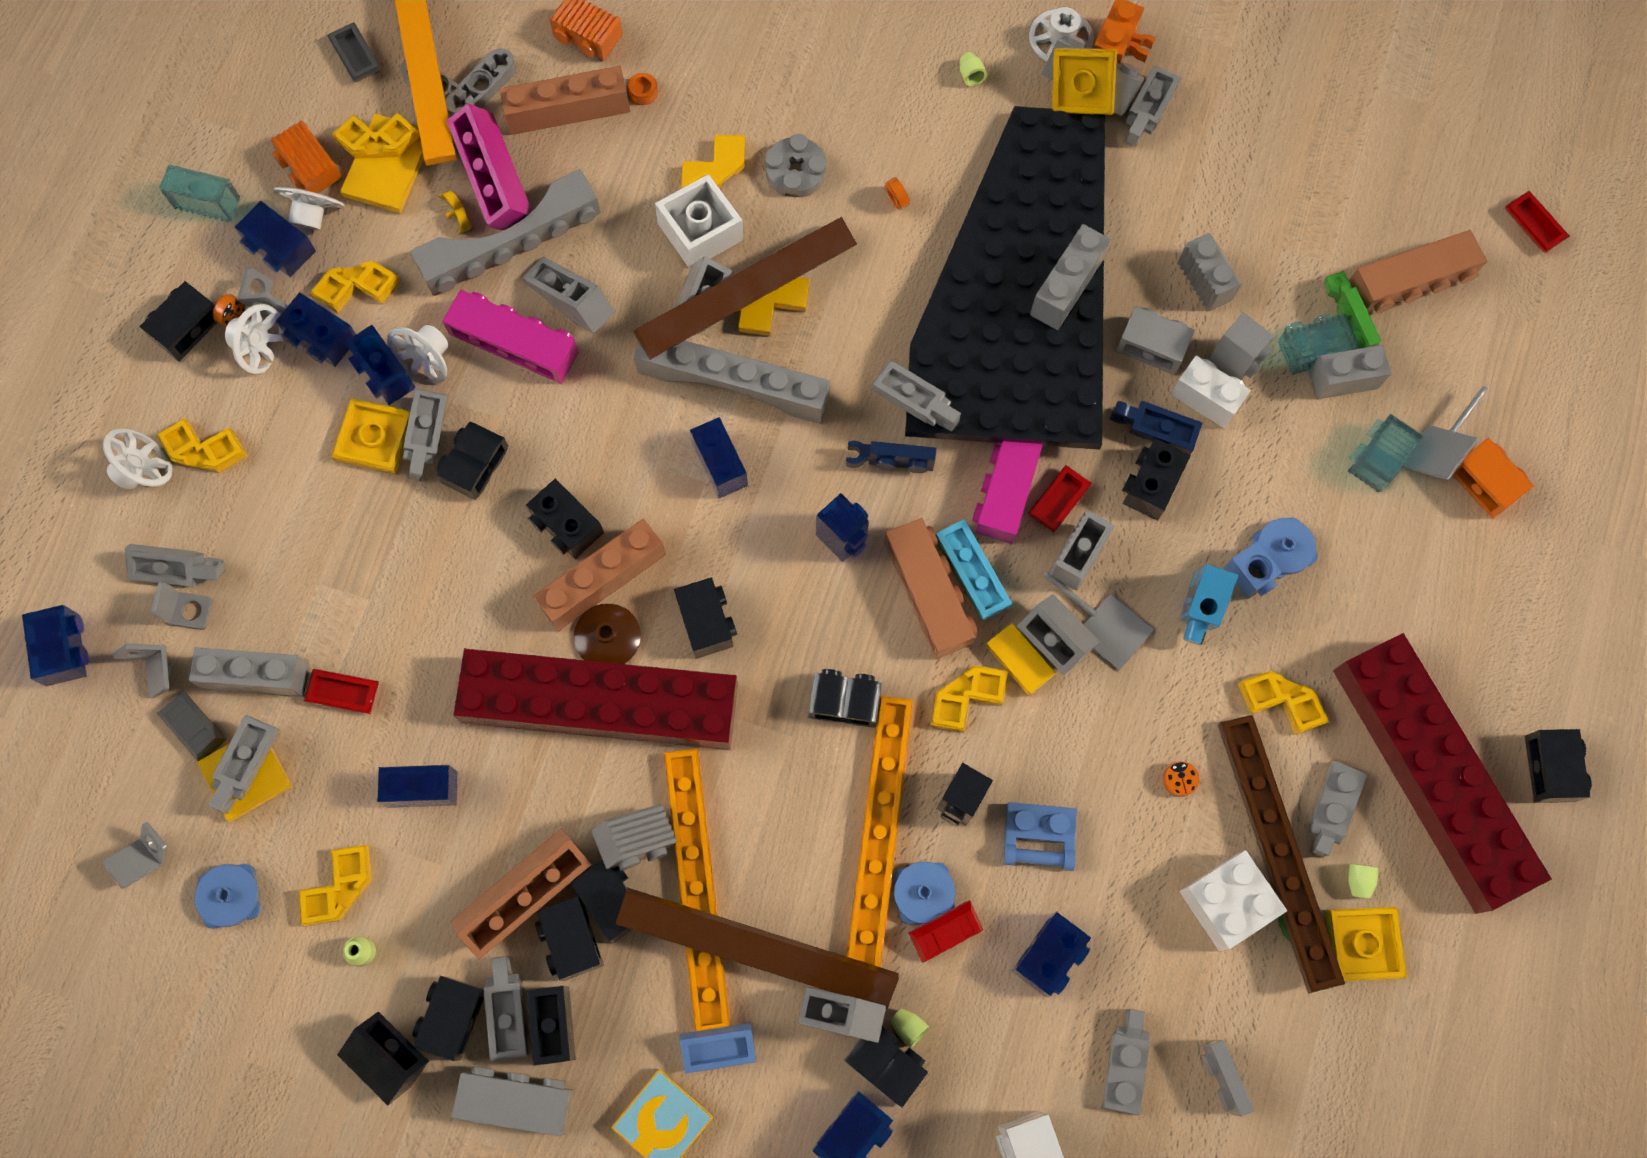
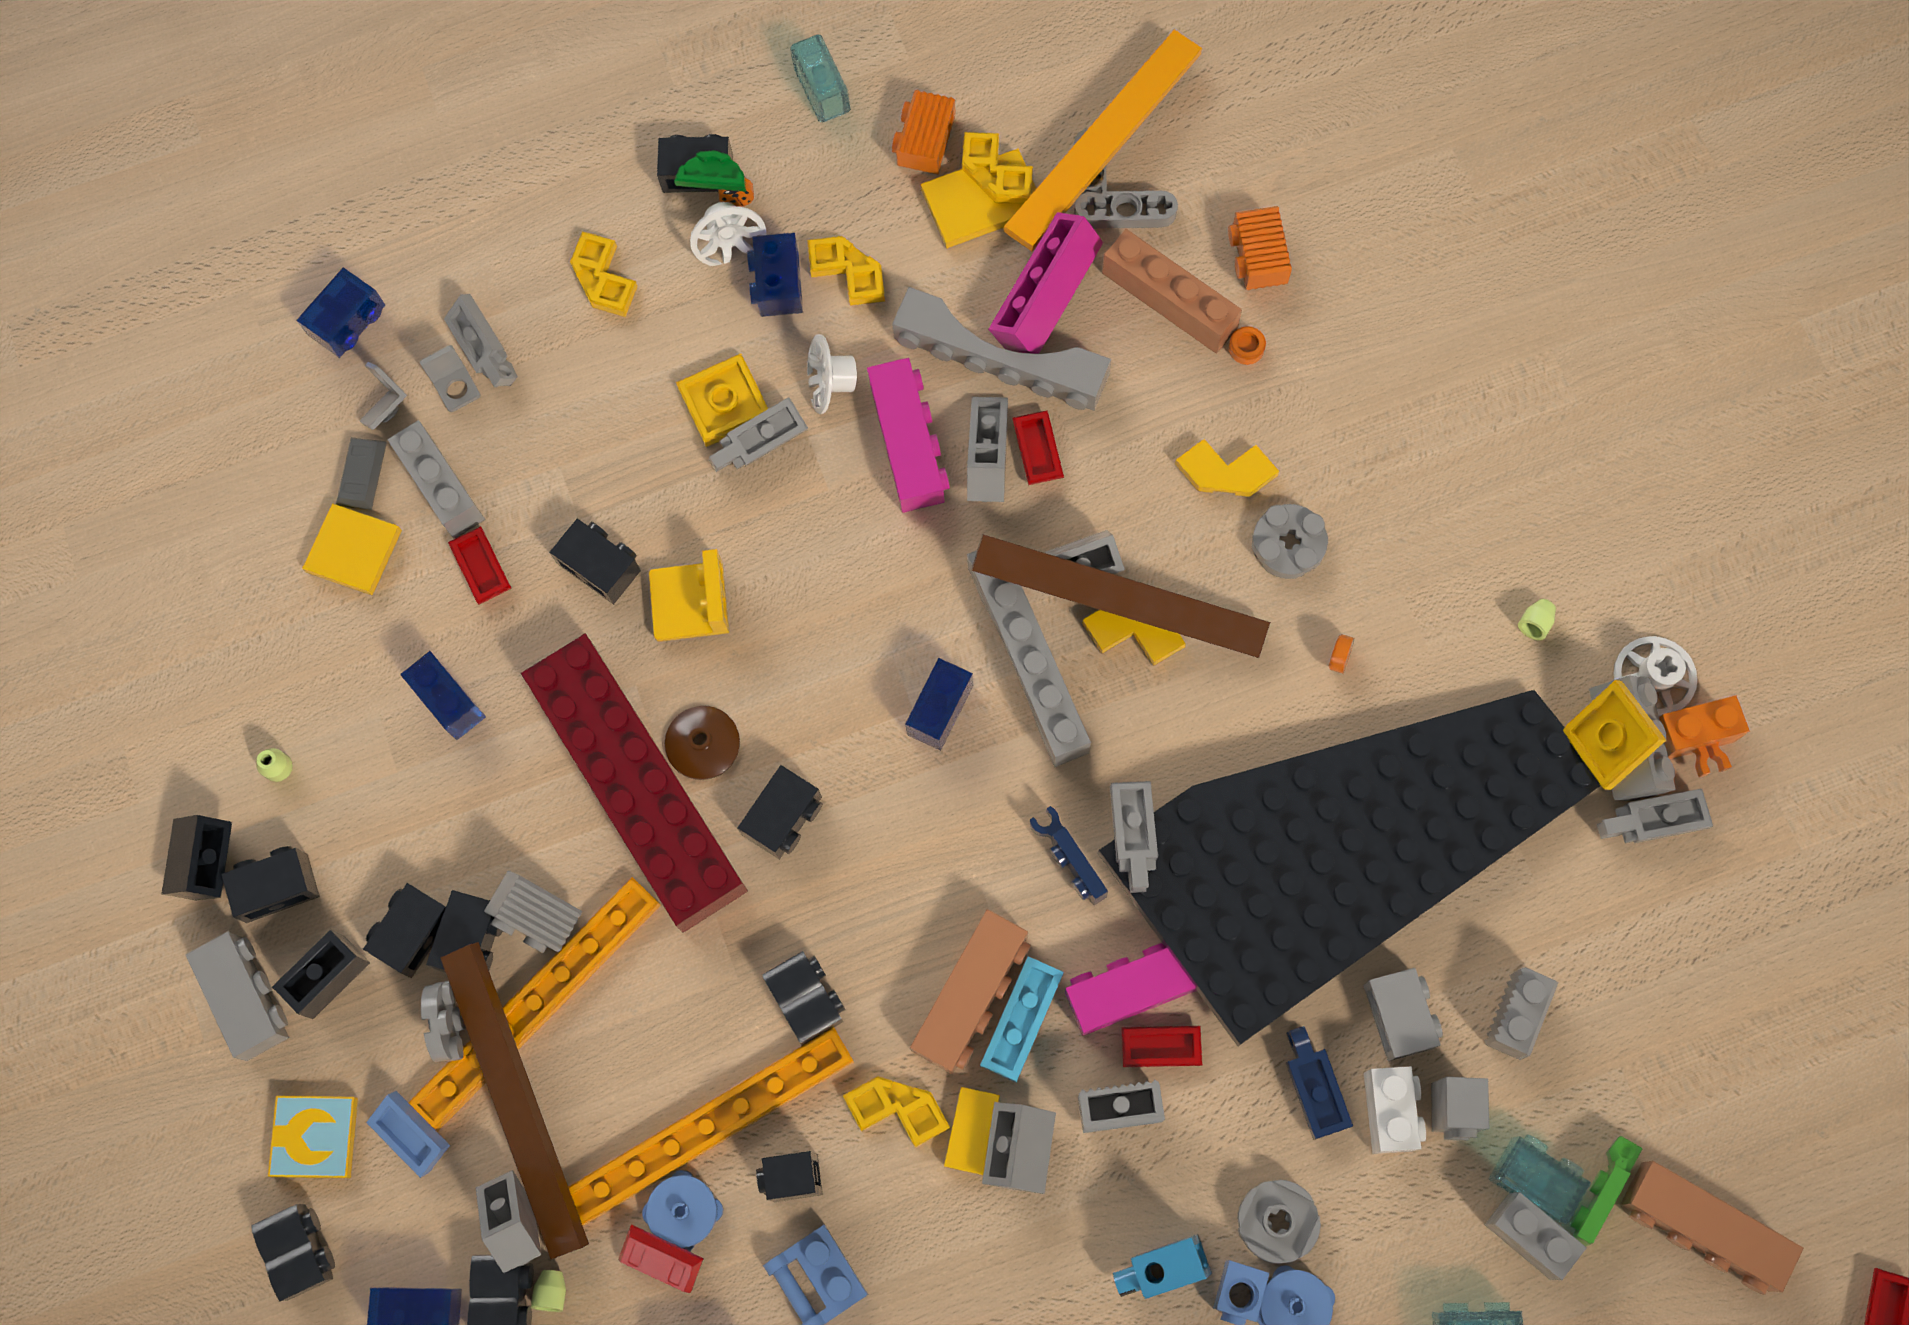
camera: 60 degrees right, 0 degrees up
white wheel [103,429,173,489] -> none
light grey bracket [103,822,168,889] -> none
medium blue piece [195,864,261,929] -> none
light grey hinge [208,715,280,814] -> none
clear blue brick [234,200,316,278] -> none
light grey bracket [237,268,290,316] -> none
white wheel [273,187,345,230] -> none
yellow tile [298,844,372,927] -> none
dark grey tile [327,22,381,82] -> none
clear blue brick [345,325,416,405] -> none
black brick [437,421,509,500] -> none
yellow piece [438,190,472,235] -> none
nougat brick [450,828,592,960] -> none
light grey hinge [483,956,529,1061] -> none
black brick [526,478,604,559] -> none
nougat brick [533,518,666,632] -> none
white brick [655,174,743,269] -> none
clear blue brick [816,493,869,562] -> none
light grey brick [1030,224,1111,330] -> none
light grey piece [1044,572,1154,671] -> none
black brick [1122,438,1191,521] -> none
none -> light grey plate [421,981,466,1063]
none -> black brick [549,518,641,605]
none -> yellow bracket [649,549,729,642]
none -> green tile [674,150,746,192]
none -> red tile [1012,410,1064,486]
none -> light grey plate [1237,1180,1321,1264]

